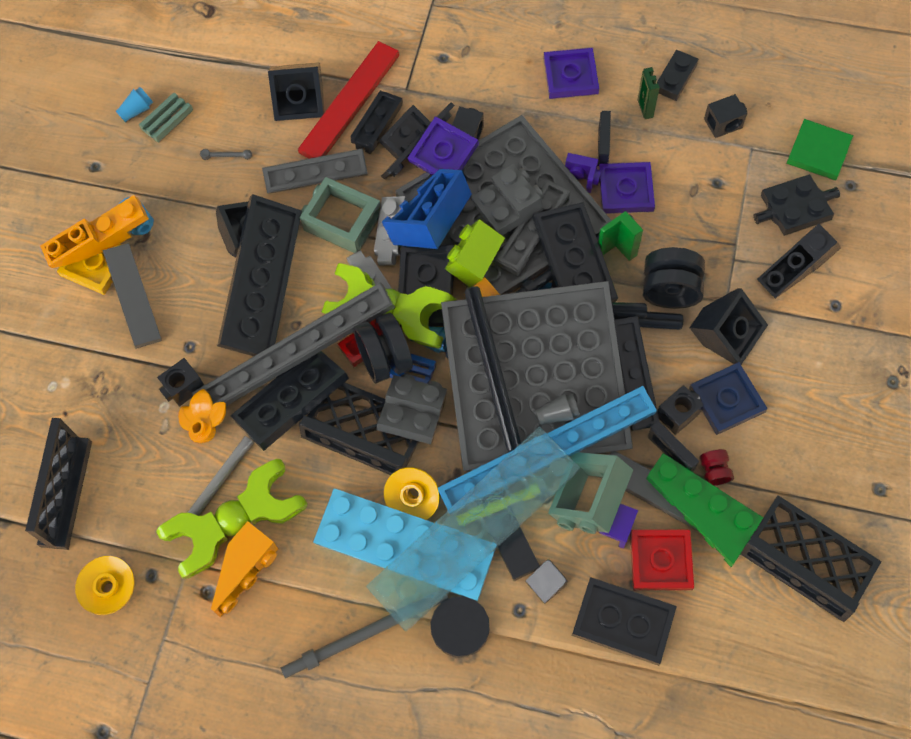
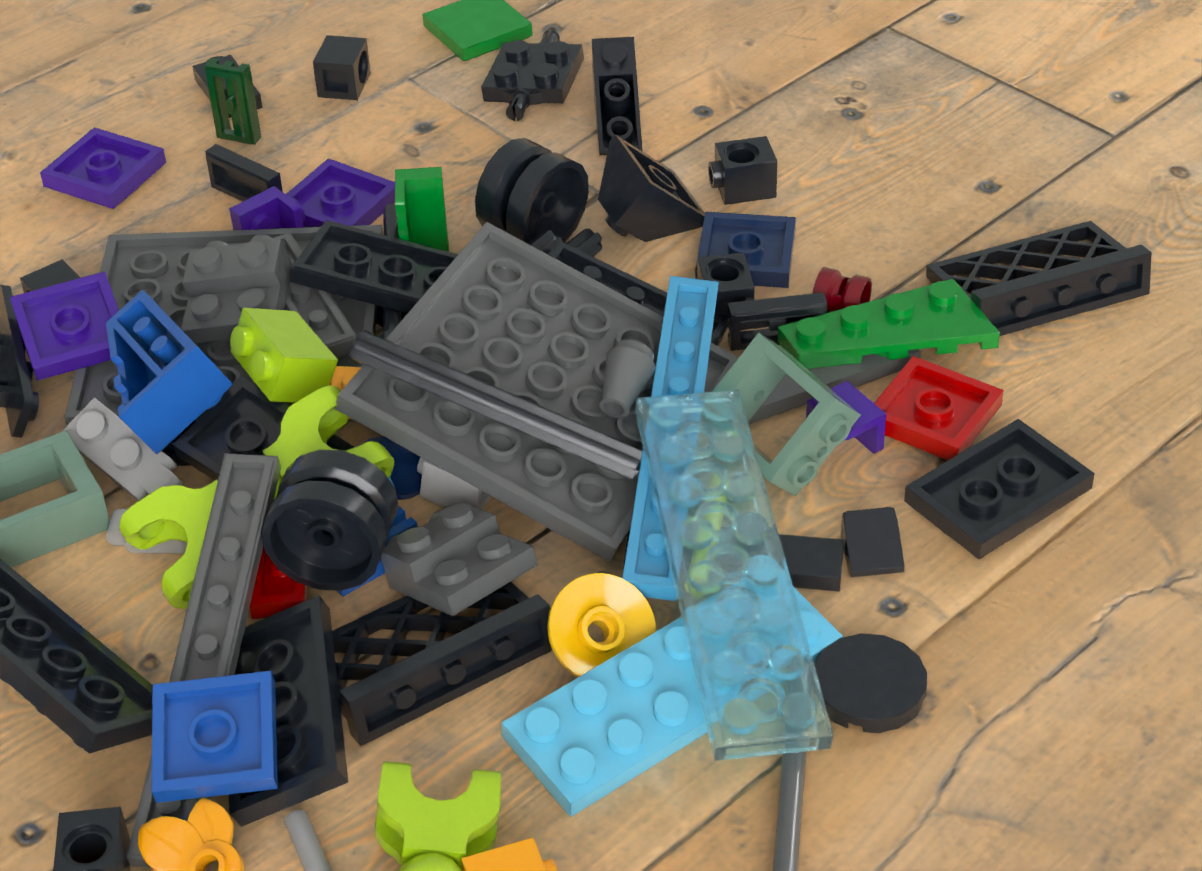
camera: 60 degrees left, 25 degrees down
none -> blue plate [151,671,278,803]
none -> black brick [708,136,778,205]

